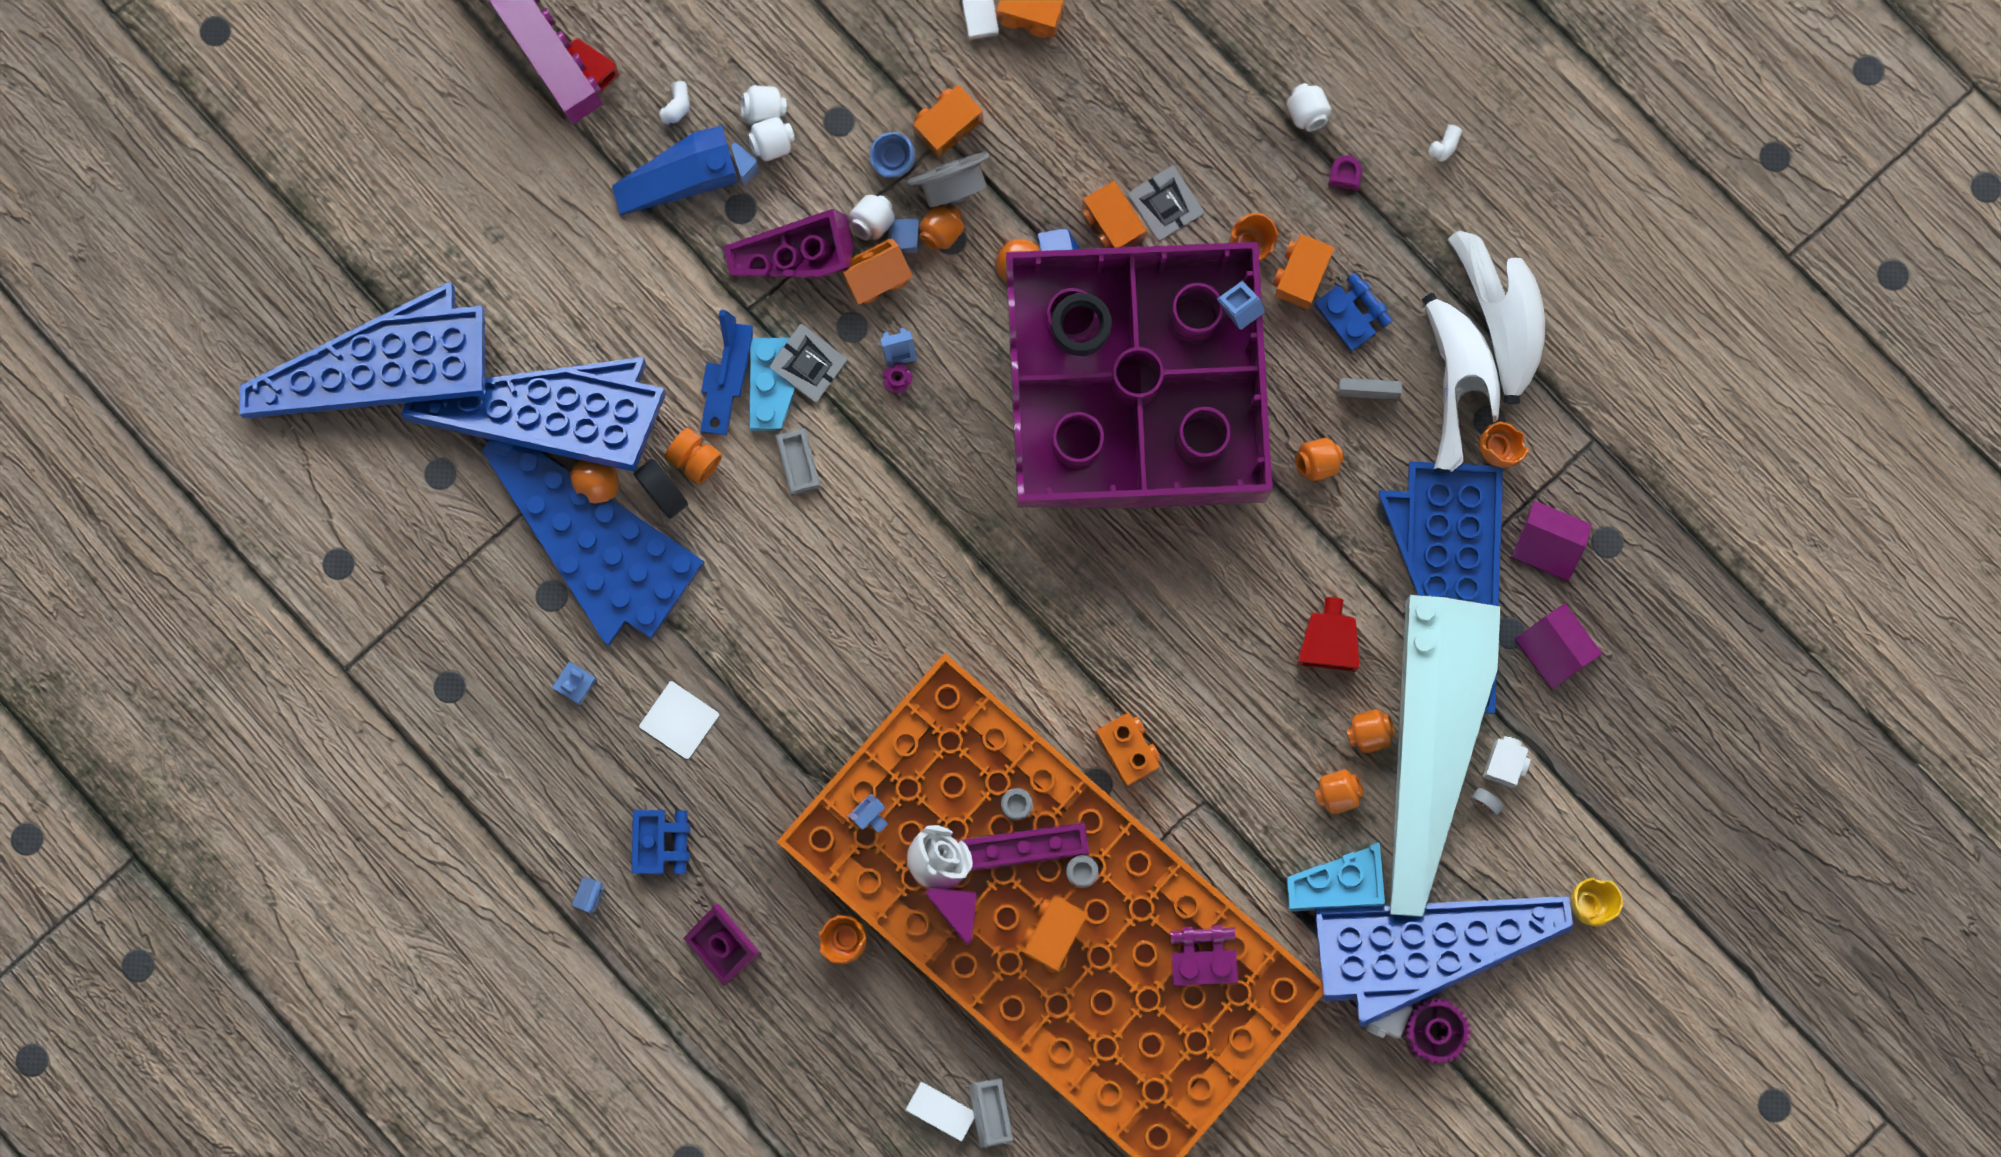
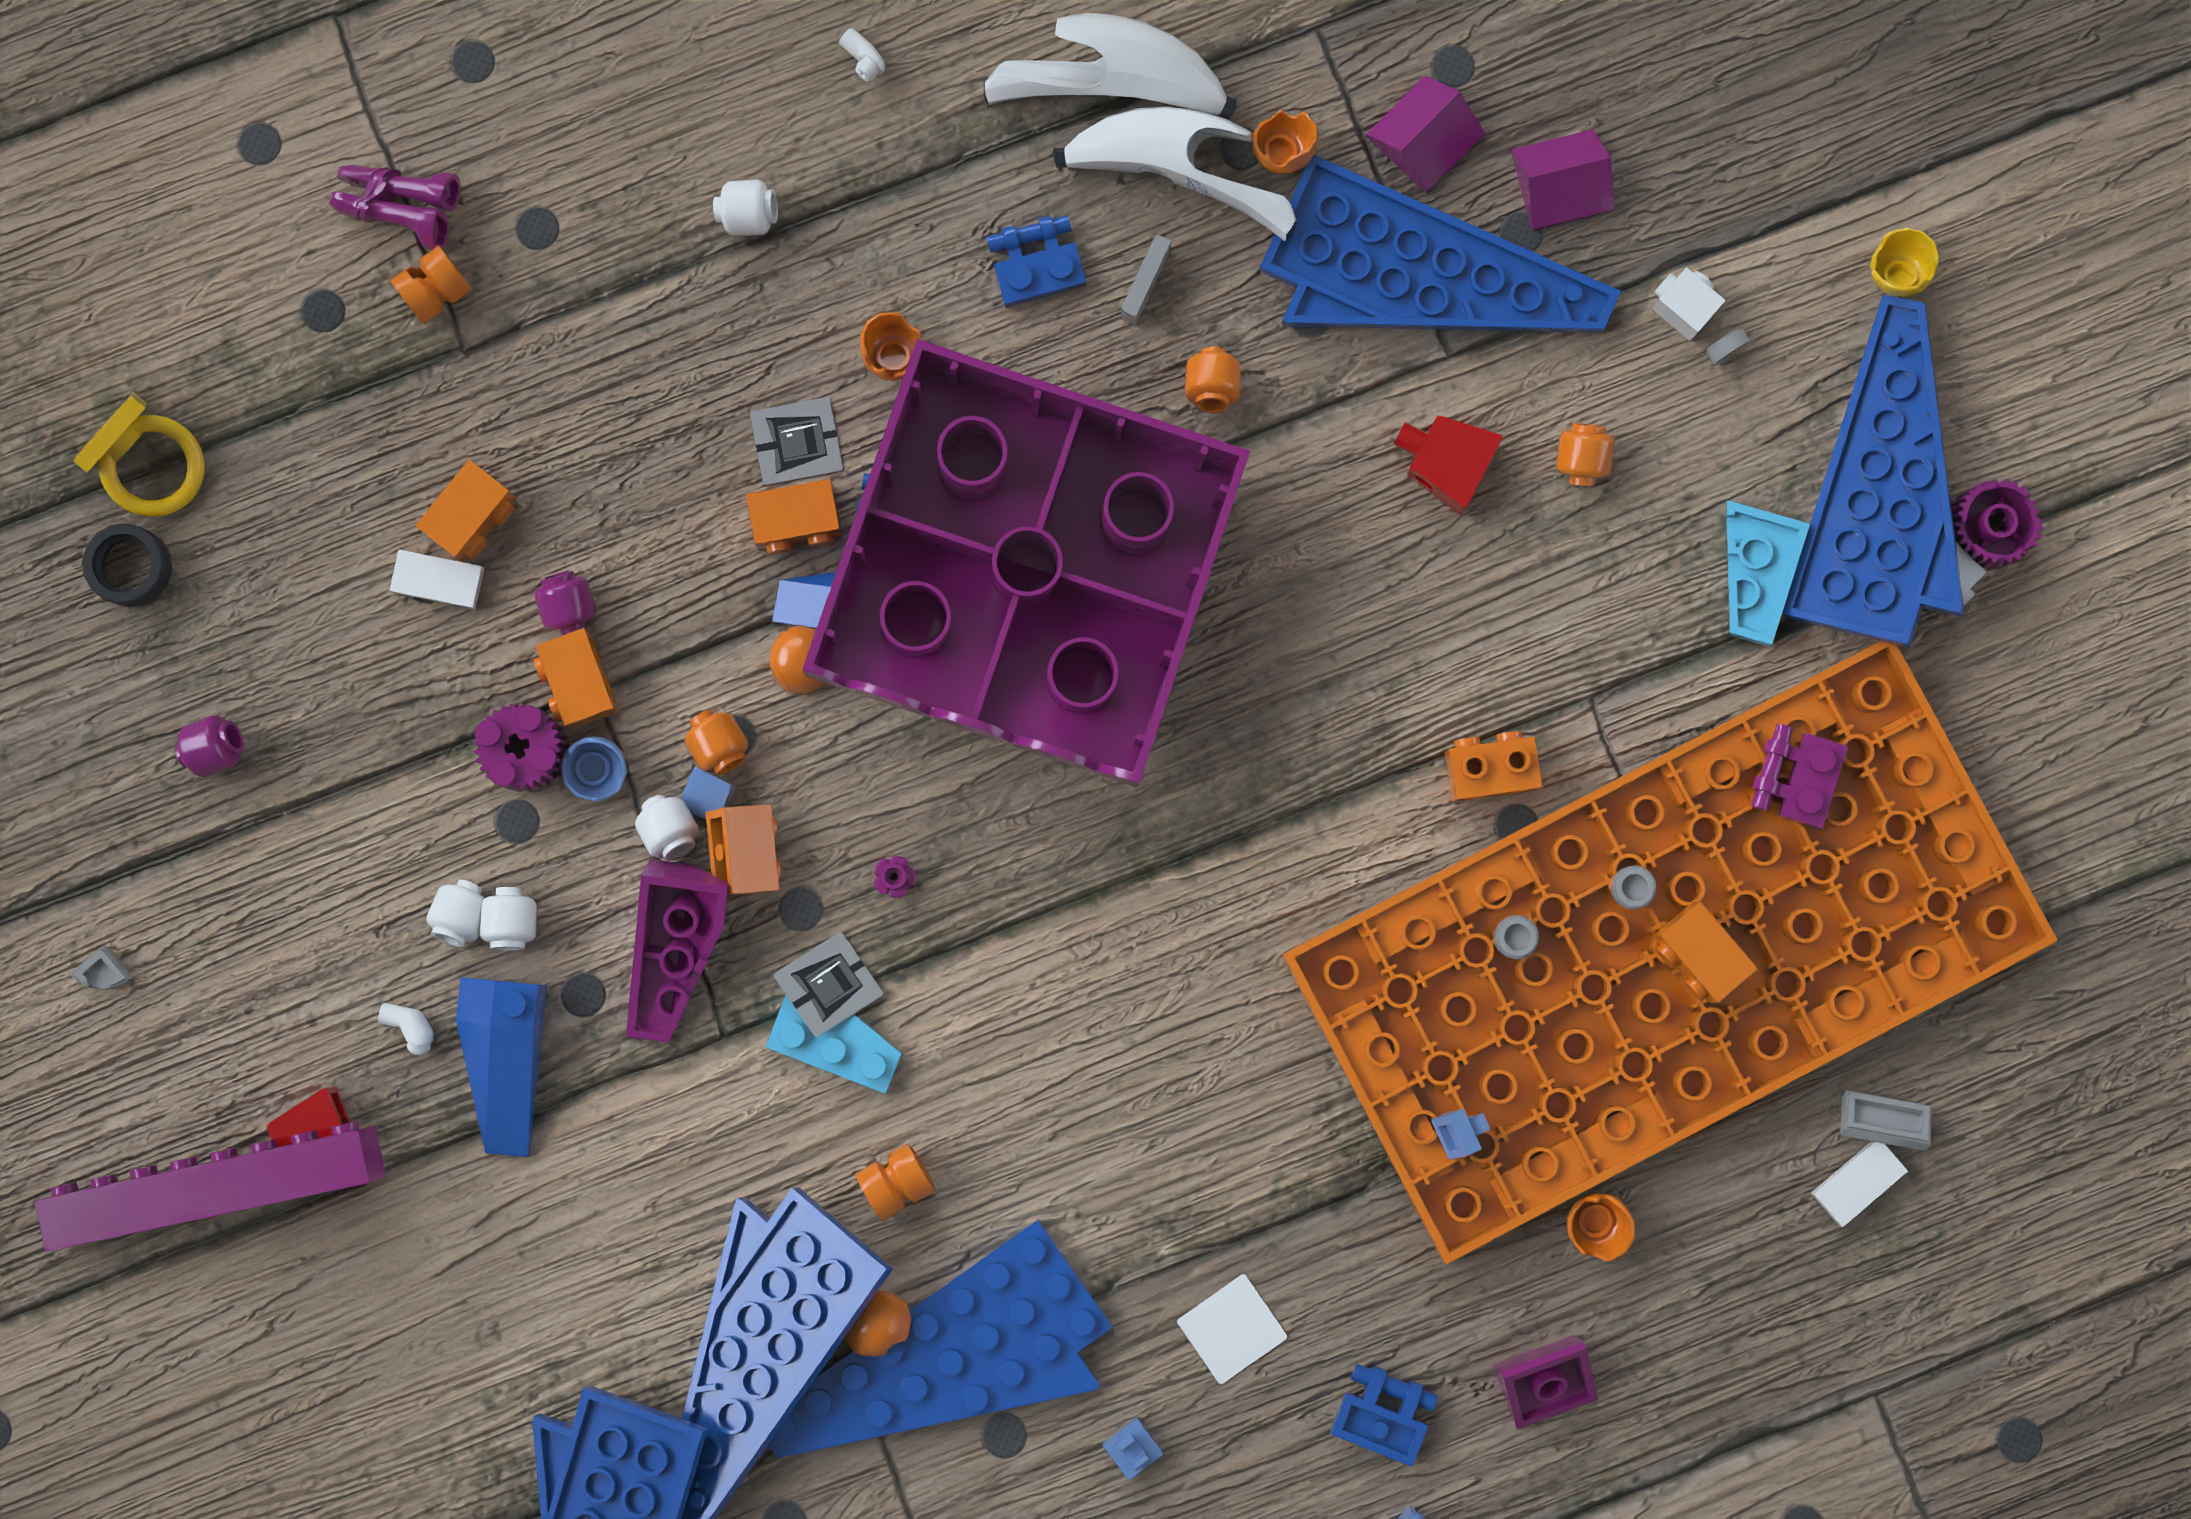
camera: 70 degrees left, 5 degrees up
black tyre [633,459,688,519] -> none
blue piece [700,310,753,435] -> none
medium blue slope [731,143,759,186] -> none
light grey tile [776,428,821,496] -> none
medium blue tile [880,328,917,367] -> none
light grey piece [907,152,989,207] -> none
white cylinder [907,825,973,890] -> none
magenta slope [926,888,977,946] -> none
magenta tile [958,823,1089,872] -> none
black tyre [1051,293,1112,356] -> none
medium blue slope [1217,281,1265,329] -> none
orange brick [1272,233,1335,310] -> none
orange head [1315,769,1364,815] -> none
magenta tile [1328,156,1362,191] -> none
light aqua wedge [1390,595,1500,917] -> none
none -> magenta brick [474,703,569,793]
none -> magenta head [534,570,596,636]

